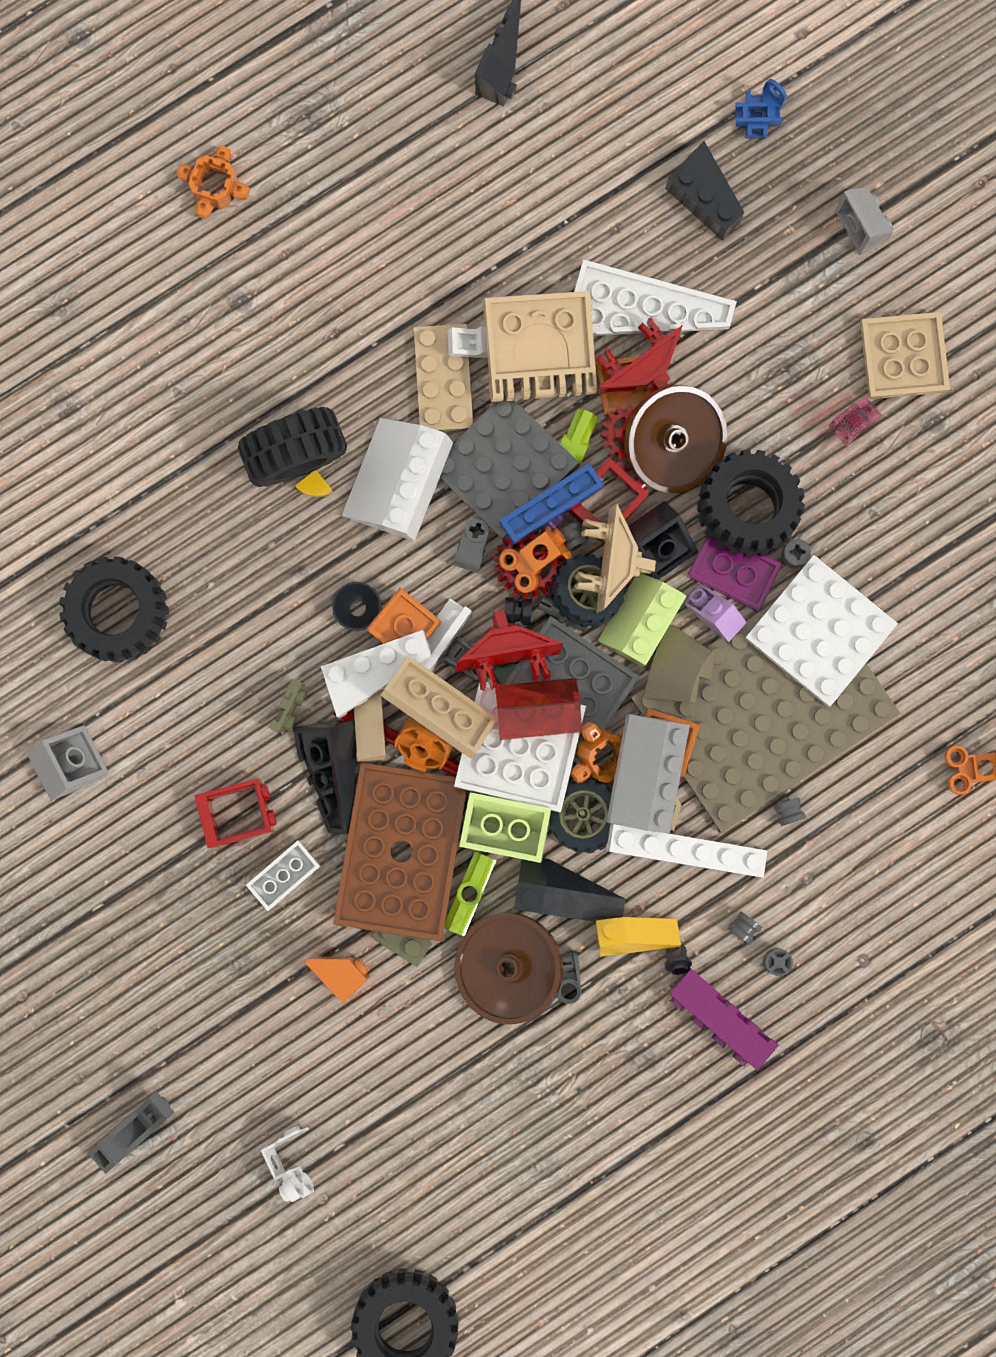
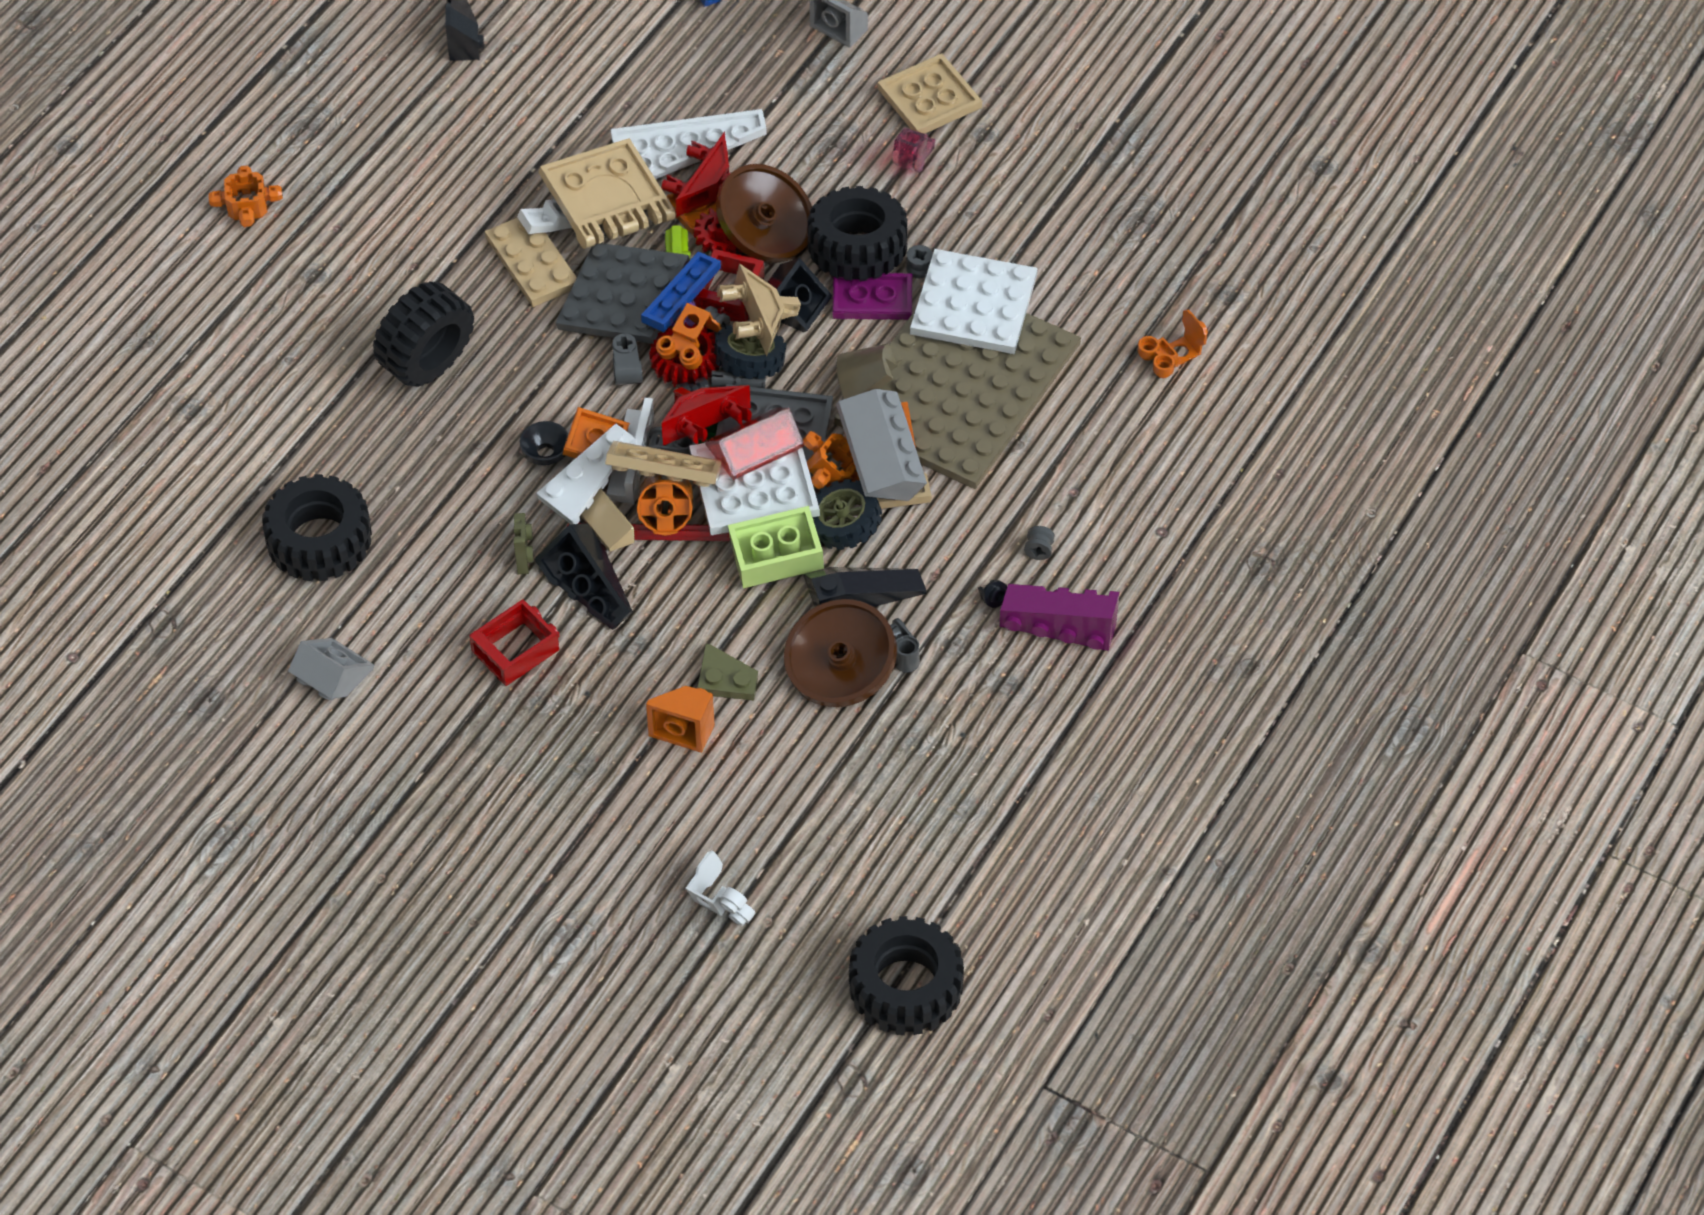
camera: 25 degrees left, 30 degrees down
dark grey arch [88,1091,174,1174] -> none
white piece [246,840,321,911] -> none
yellow tile [295,470,333,497] -> none
dark orange plate [333,762,467,942] -> none
white slope [342,418,453,541] -> none
lime piece [445,852,496,936] -> none
yellow slope [596,917,681,957] -> none
yellowish green slope [597,573,686,668] -> none
white plate [606,824,767,878] -> none
black wedge [665,141,744,241] -> none
lavender slope [683,583,747,642] -> none
dark grey wheel [763,948,793,976] -> none
dark grey wheel [774,797,807,826] -> none

